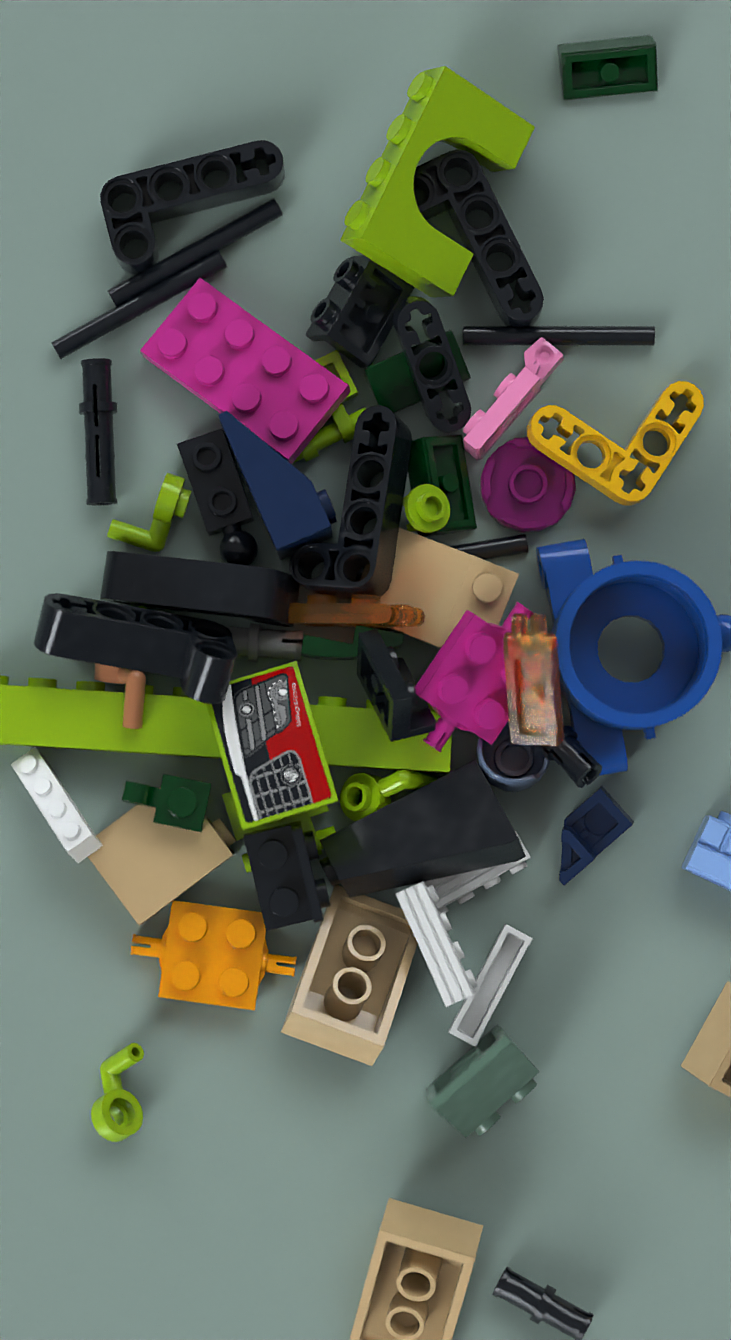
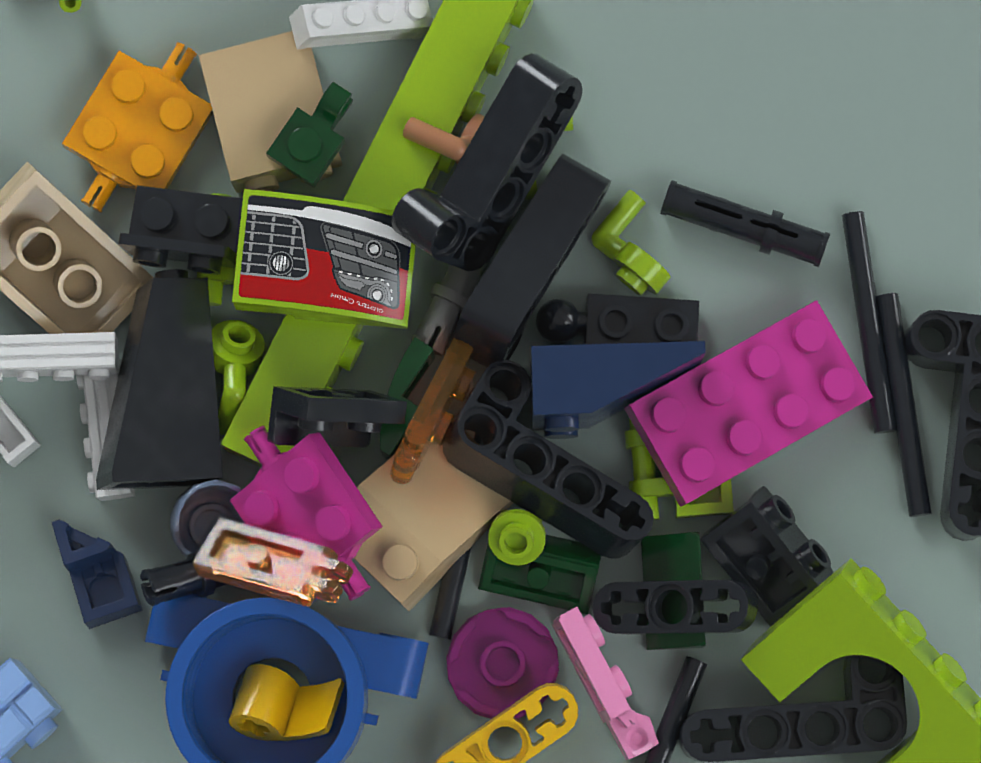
camera: 115 degrees right, 5 degrees down
none -> yellow panel [228,664,345,741]

